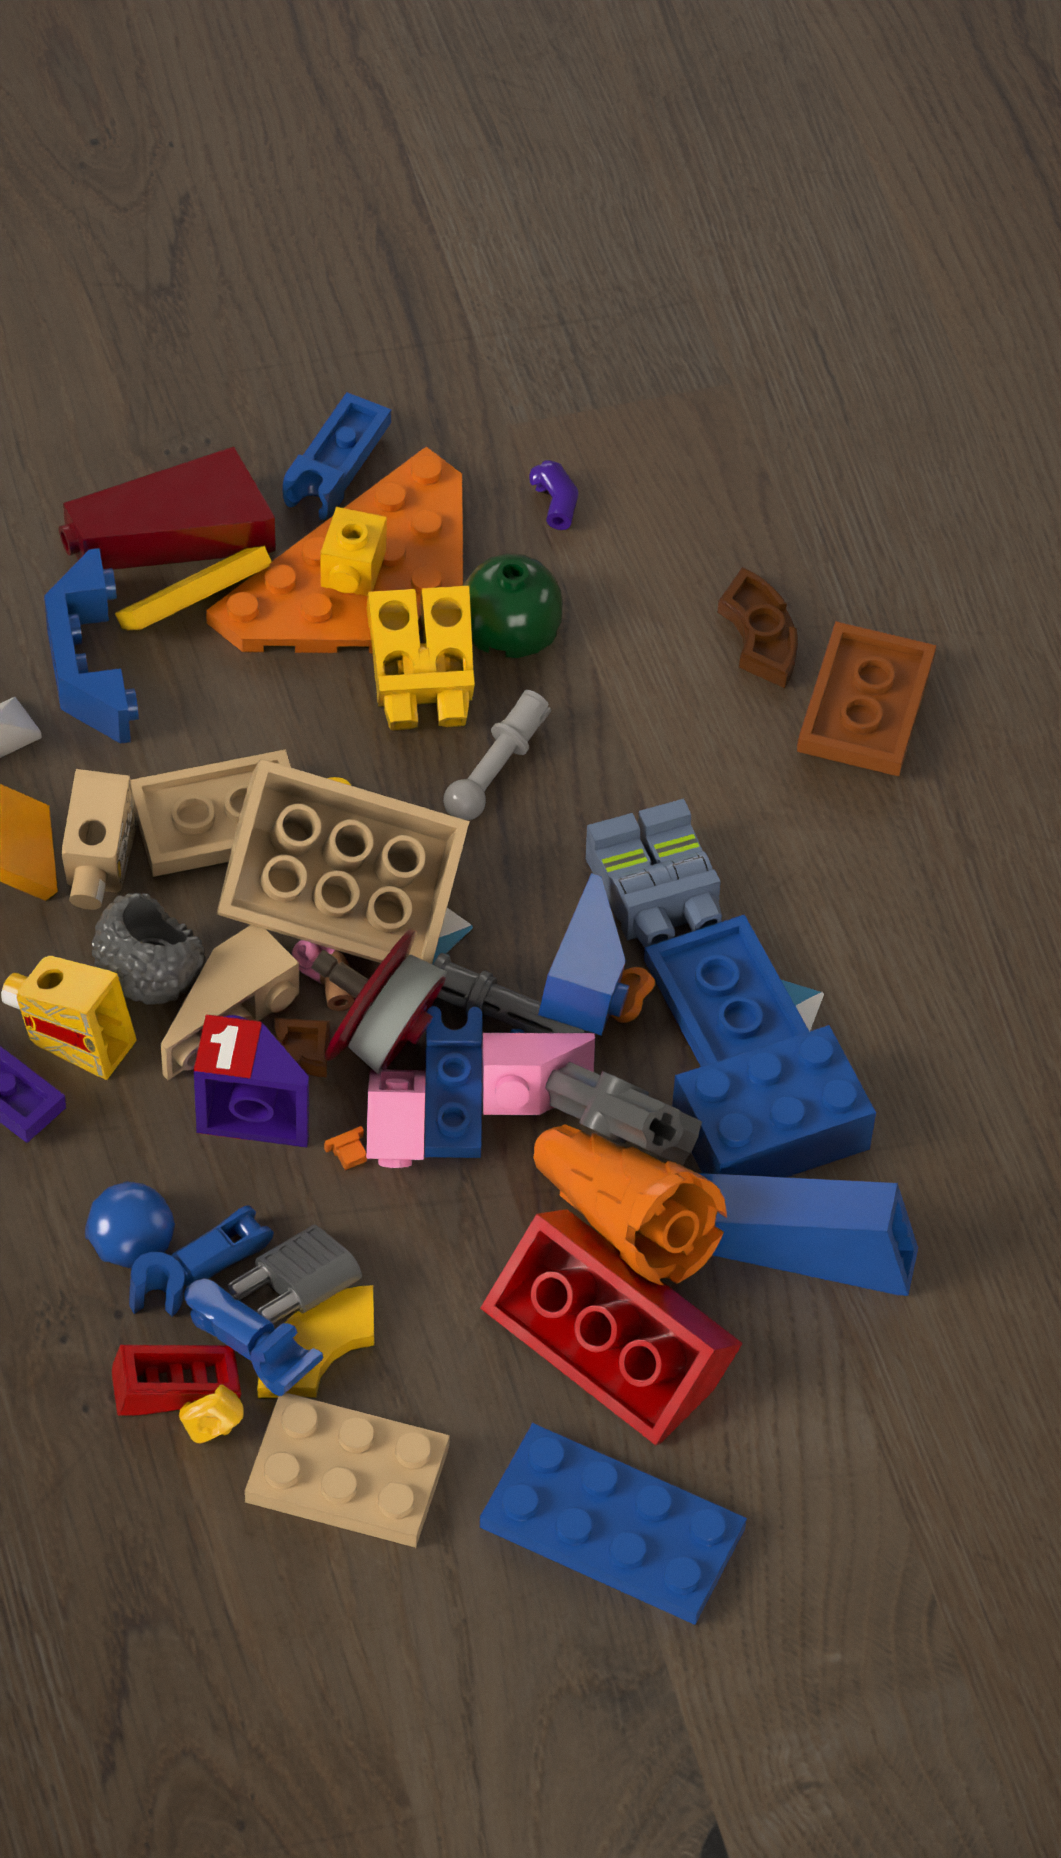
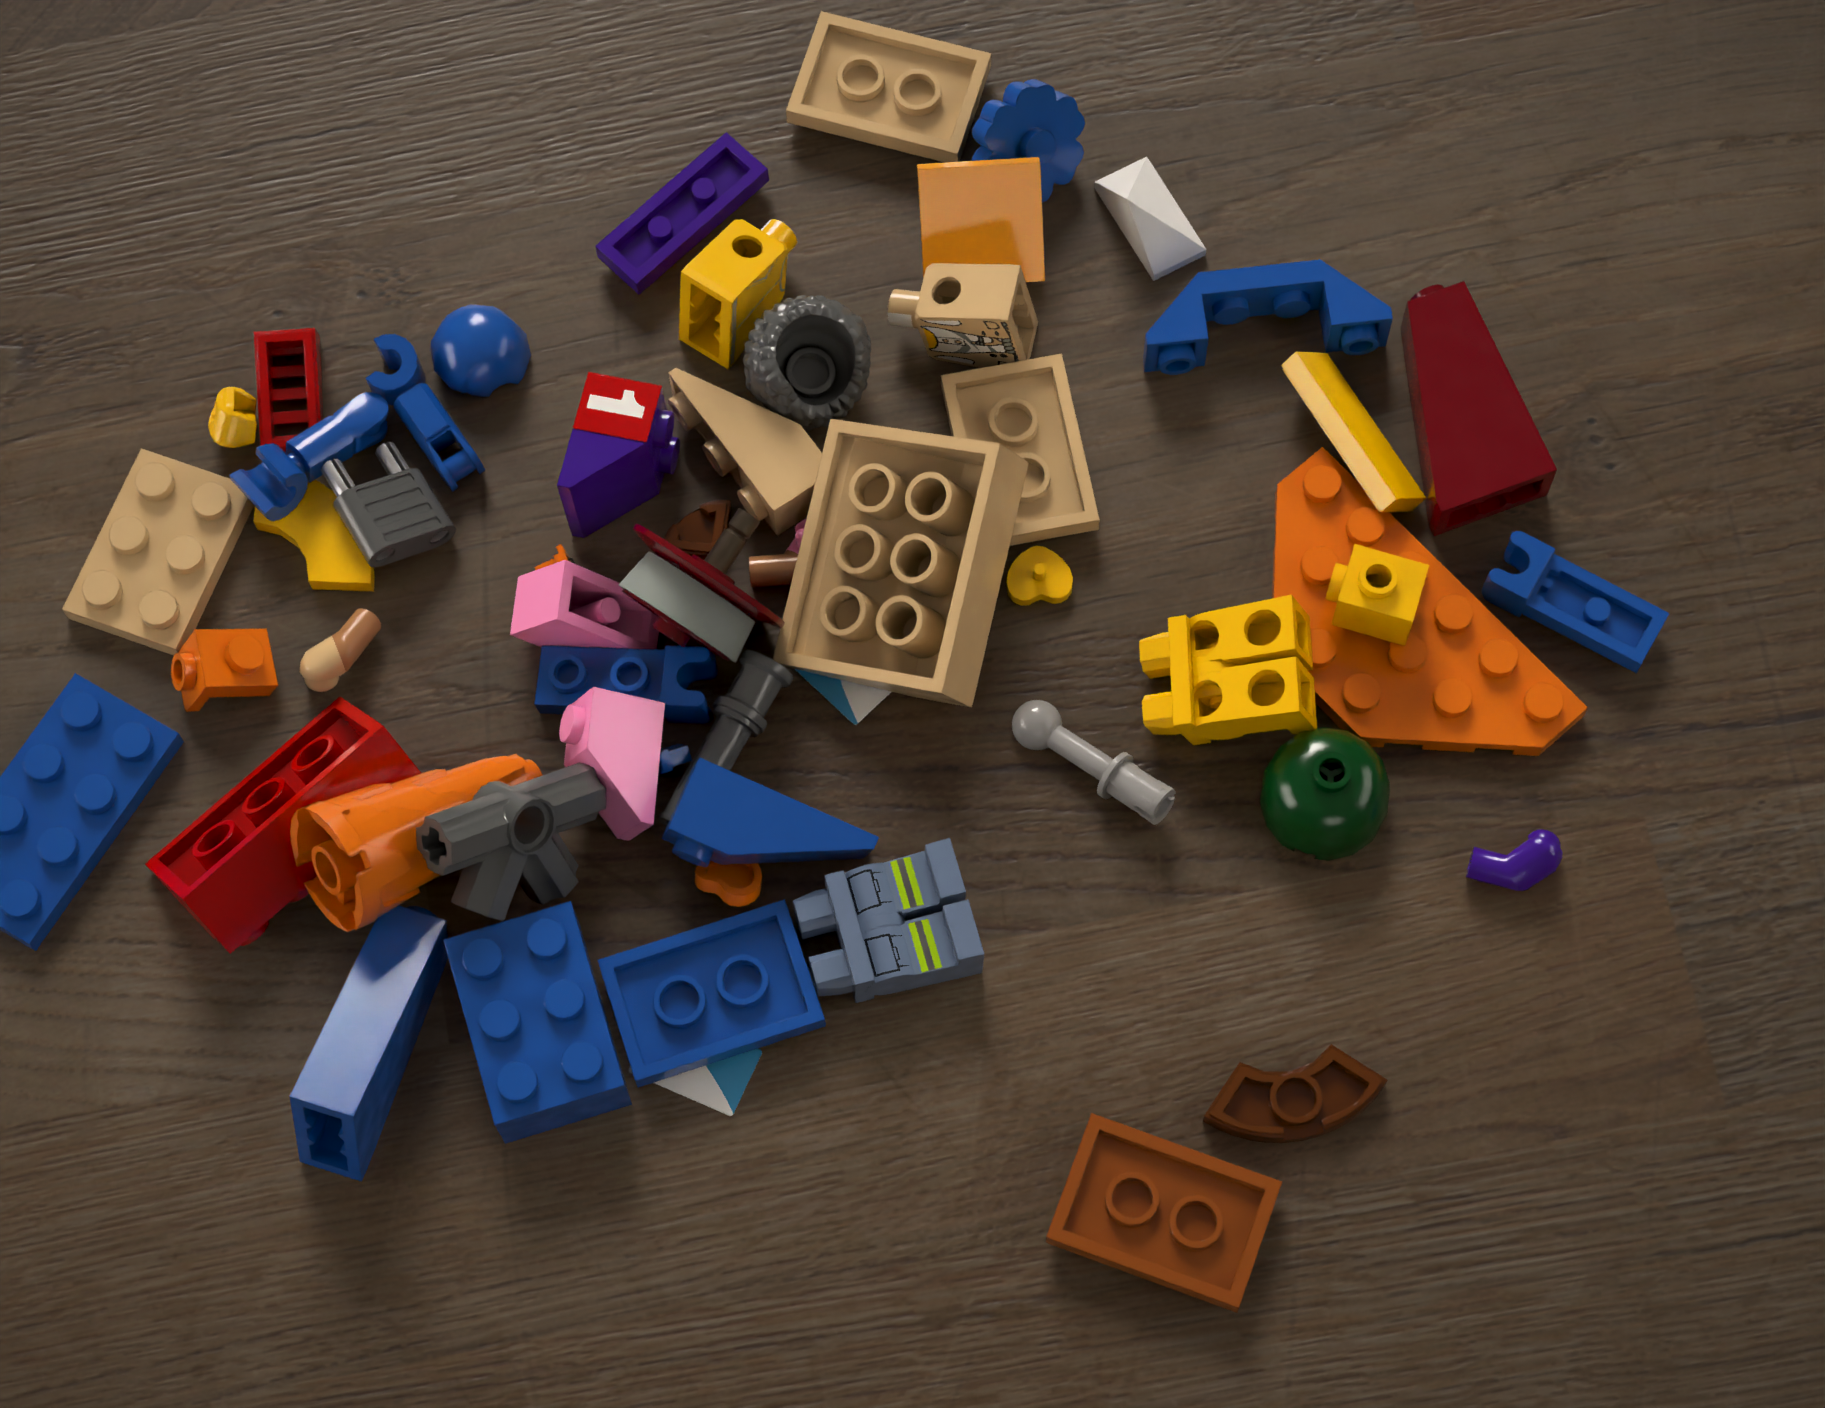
camera: 100 degrees right, 15 degrees up
none -> orange bracket [171,628,278,712]
none -> arm [299,608,381,692]

